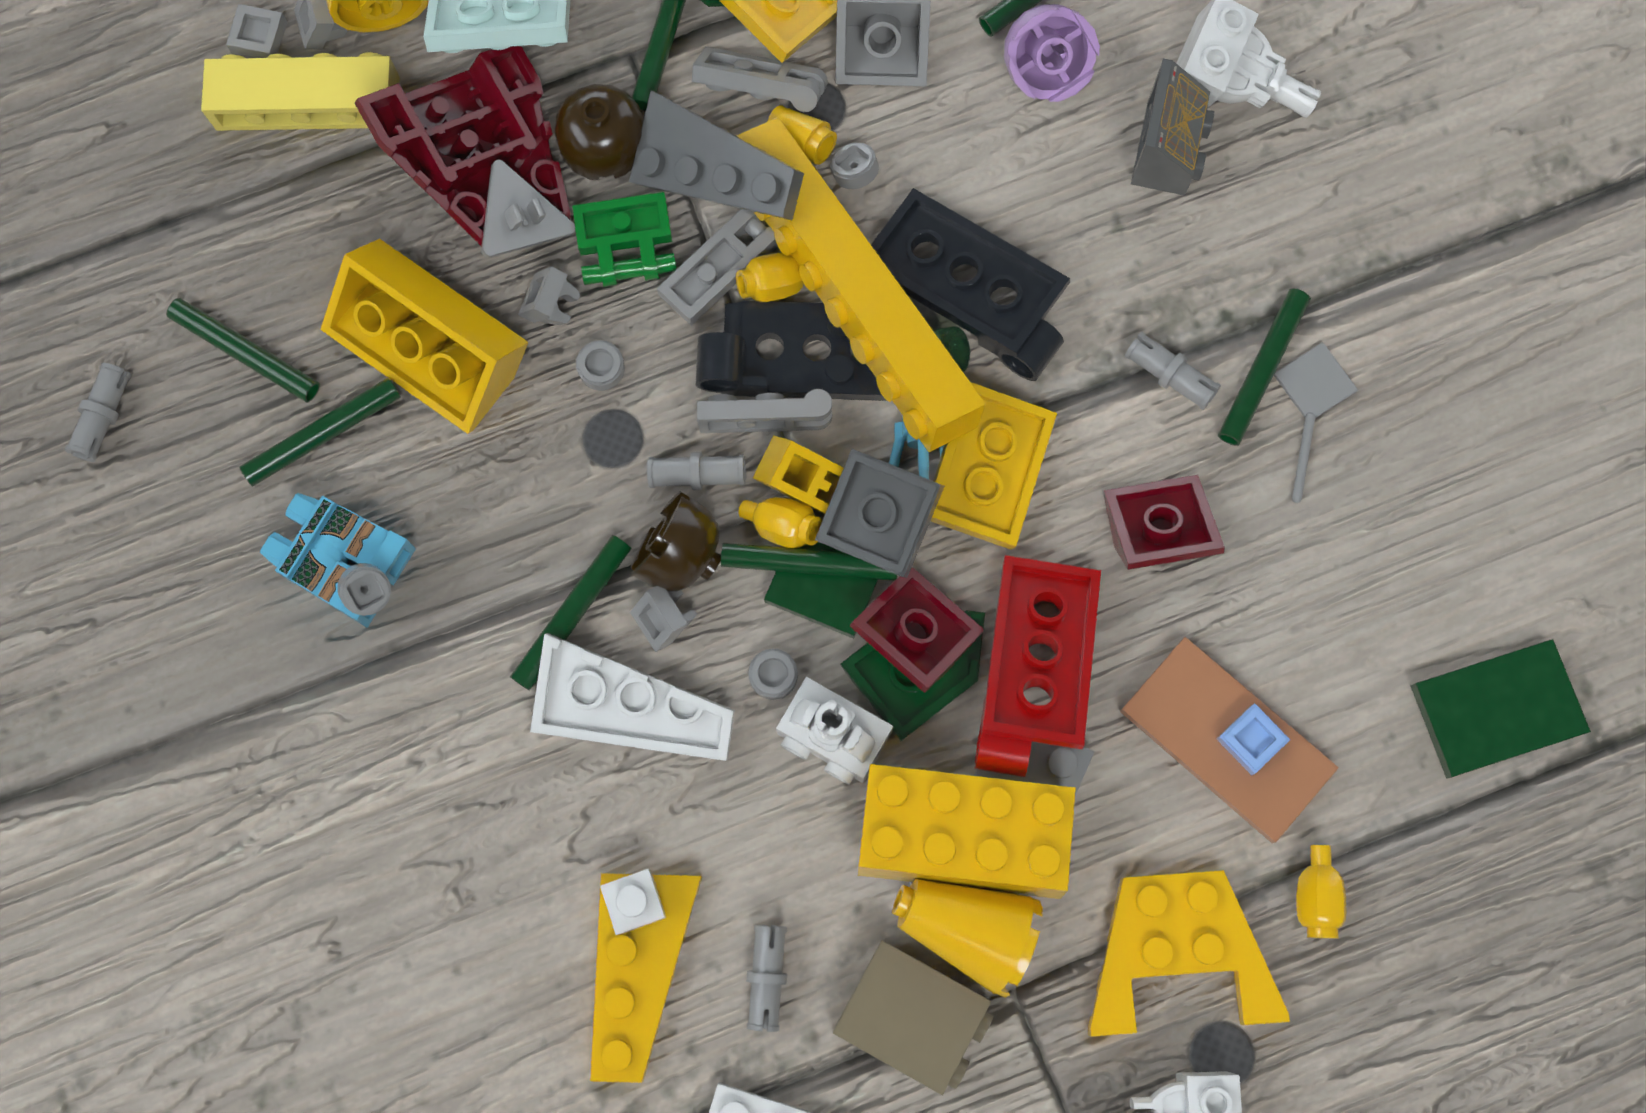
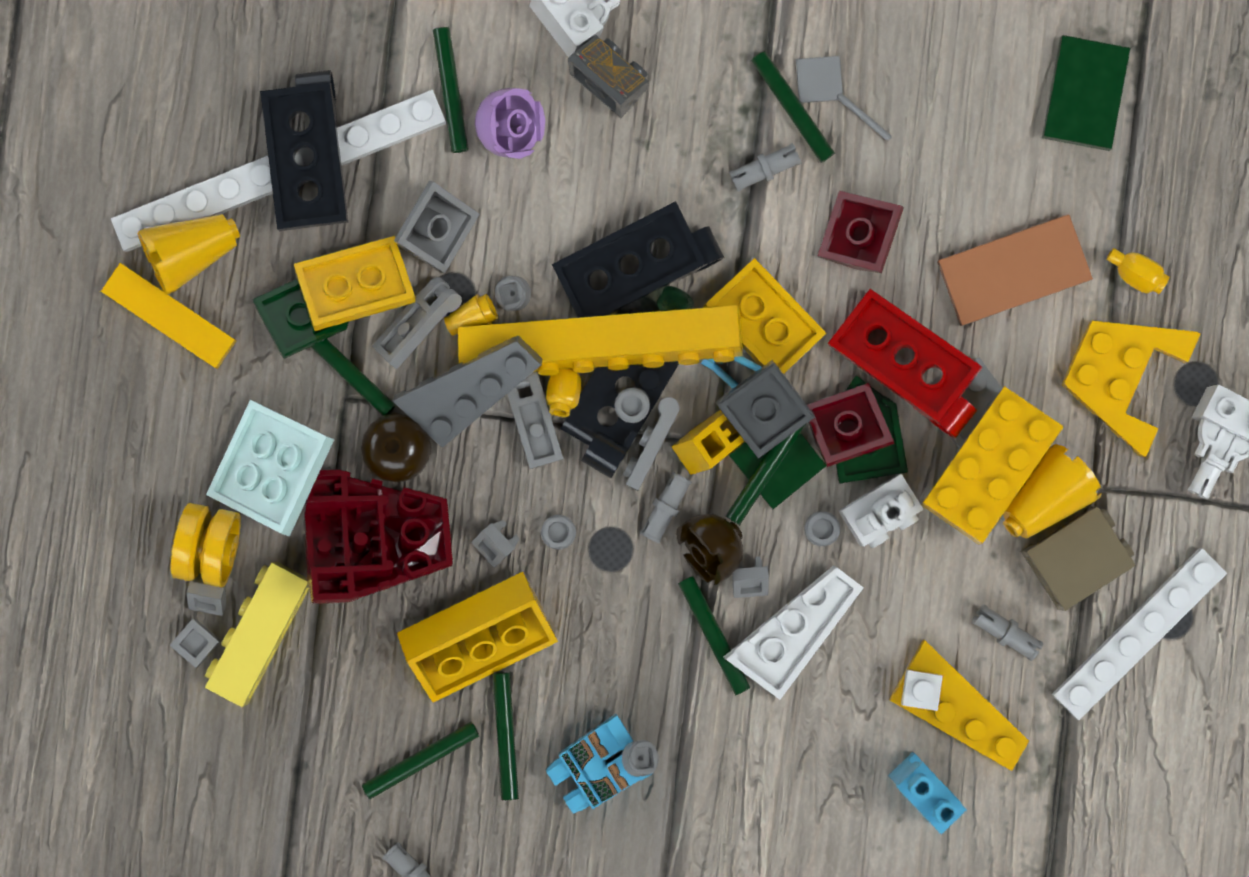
camera: 65 degrees left, 10 degrees up
light grey piece [481,160,575,258] -> none
green plate [572,192,677,287] -> none
yellow plant [738,497,822,548] -> none
light blue tile [1216,703,1290,775] -> none
none -> light grey tile [615,387,650,423]
none -> medium azure hips [888,752,967,834]

